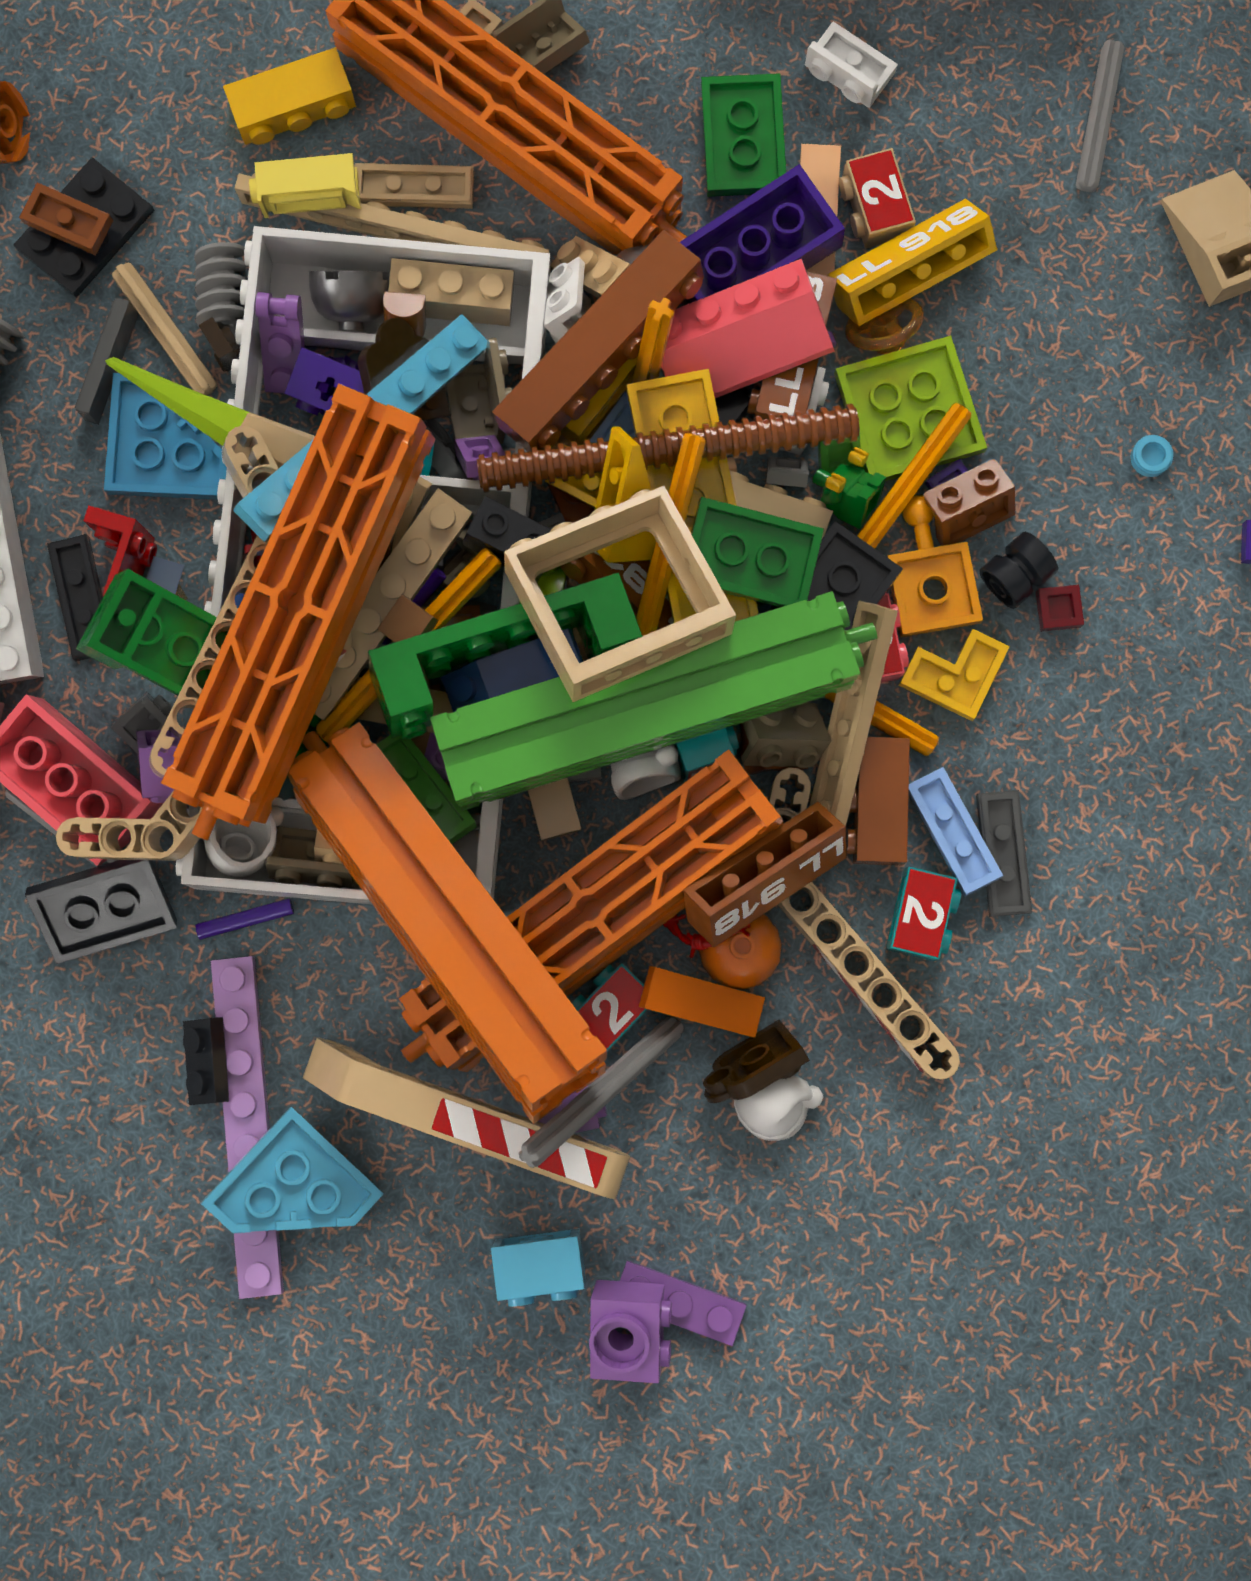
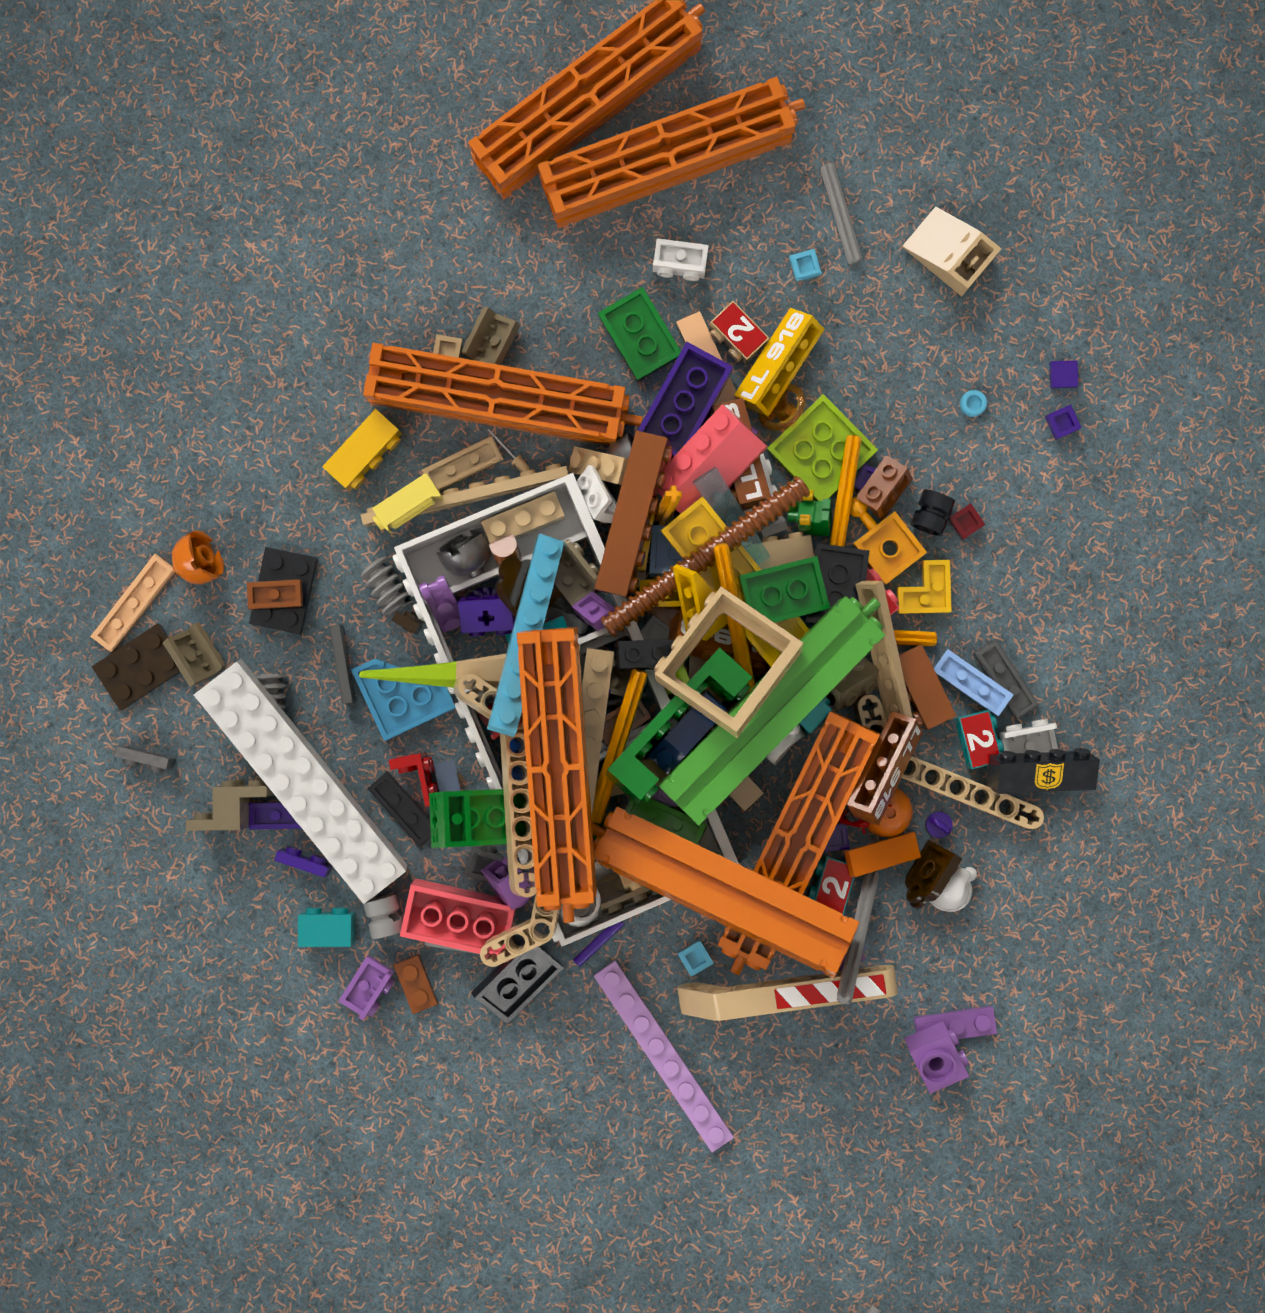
camera: 30 degrees left, 5 degrees up
tan axle [112,262,217,396] -> none
black plate [183,1017,229,1105] -> none
medium azure plate [200,1107,384,1233] -> none
medium nougat tile [377,594,439,642] -> none
medium azure brick [491,1228,586,1307] -> none
none -> tan piece [488,429,530,472]
none -> medium azure plate [677,939,714,977]
none -> clear light blue tile [692,467,770,565]
none -> medium azure tile [789,249,822,282]
none -> tile [824,823,850,852]
none -> dark purple tile [925,811,953,838]
none -> black brick [986,748,1100,794]
none -> white bracket [999,719,1058,753]

